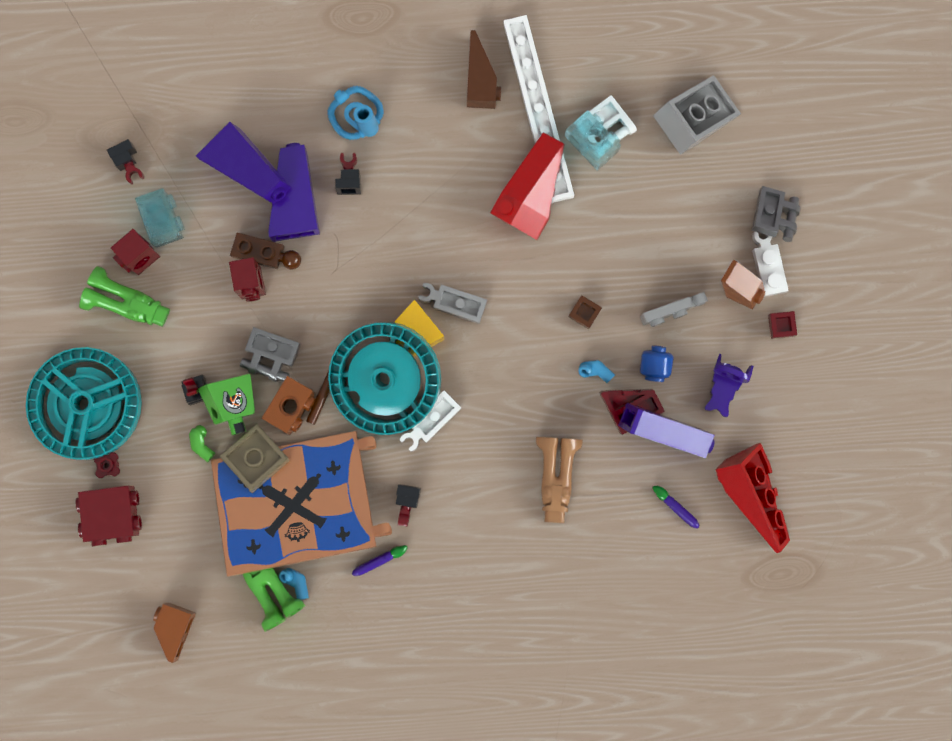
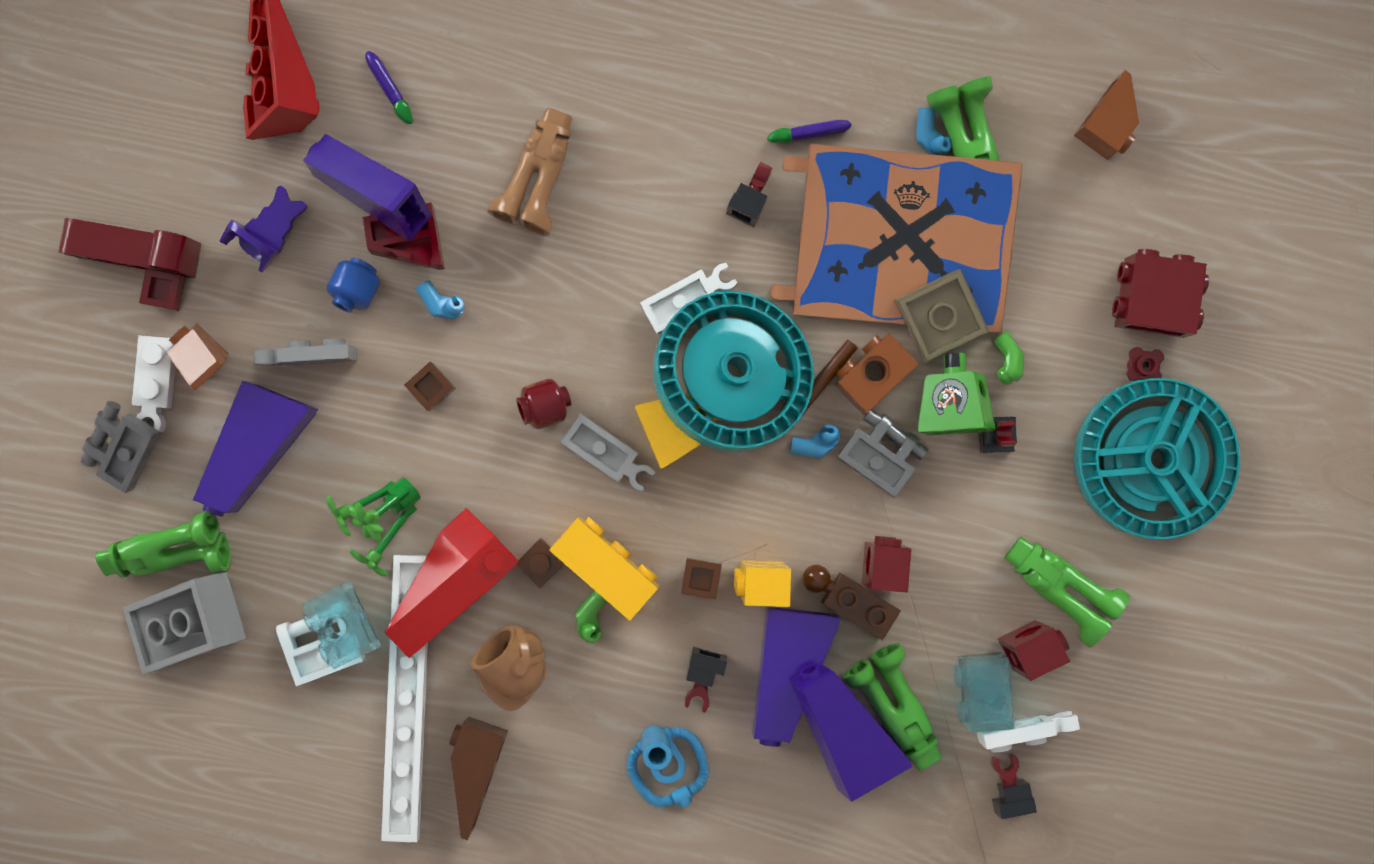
camera: 160 degrees left, 5 degrees up
none -> dark red beam [58,218,202,278]
none -> bright green piece [95,512,231,578]
none -> dark purple slope [193,381,318,517]
none -> plant [326,477,421,577]
none -> medium nougat helmet [470,625,547,711]
none -> dark red head [516,379,571,429]
none -> reddish brown plate [516,538,564,588]
none -> yellow brick [549,517,659,621]
none -> bright green arm [575,590,607,643]
none -> reddish brown plate [681,558,722,600]
none -> yellow brick [734,560,791,607]
none -> dark azure arm [790,424,840,459]
none -> bright green piece [843,643,942,771]
none -> white plate [976,711,1080,752]

